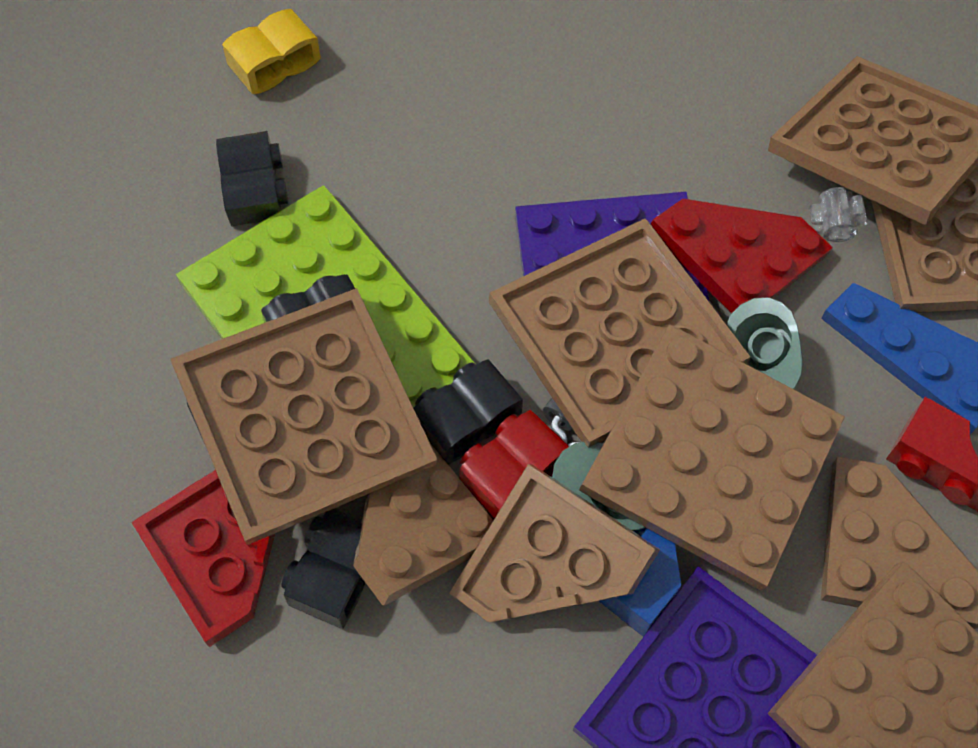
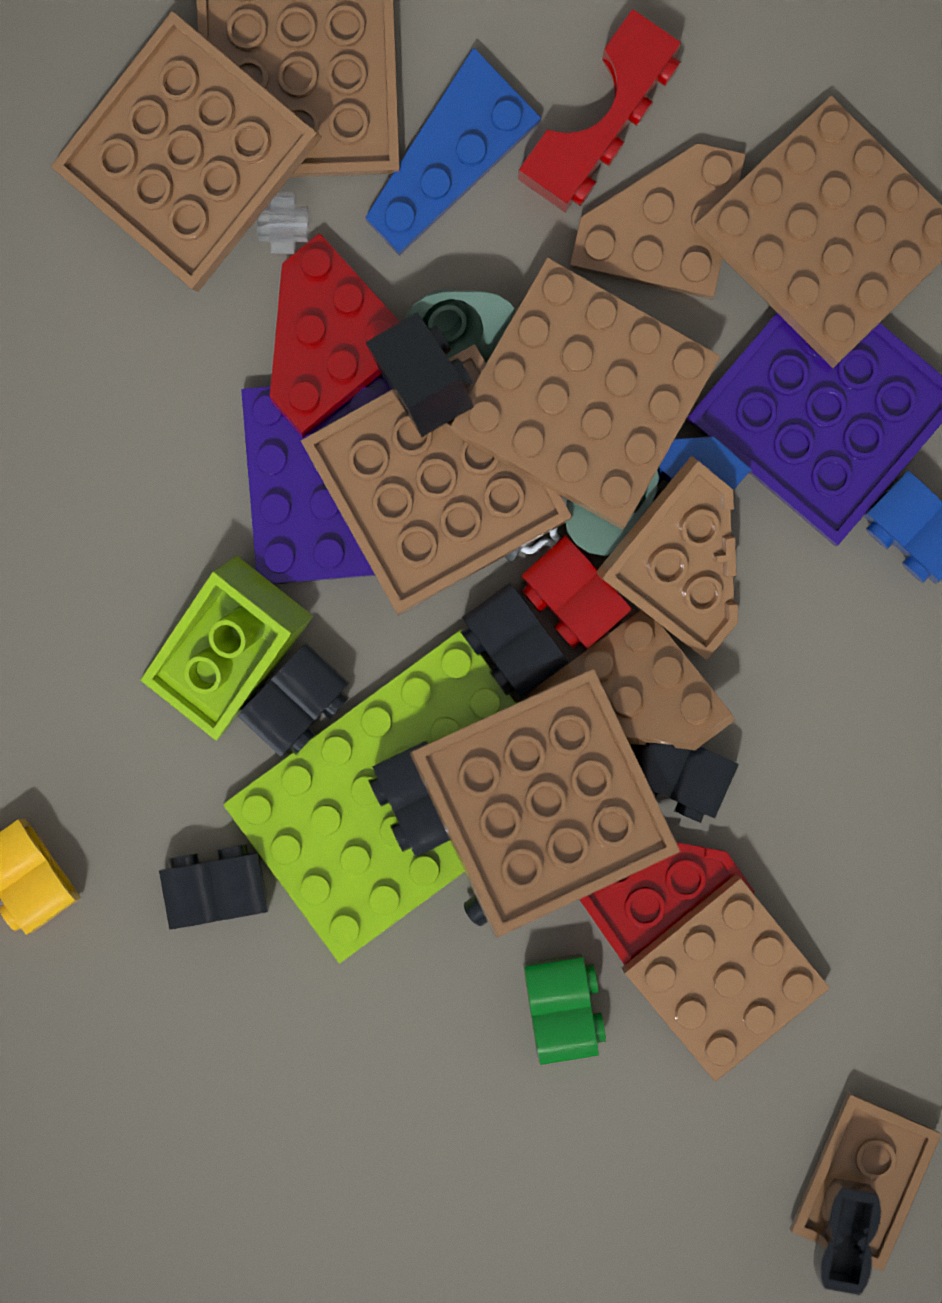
camera: 90 degrees left, 25 degrees up
none -> lime slope [140,555,313,741]
none -> black brick [238,643,350,757]
none -> black brick [365,312,474,437]
none -> green brick [523,954,606,1065]
none -> medium nougat plate [621,874,830,1082]

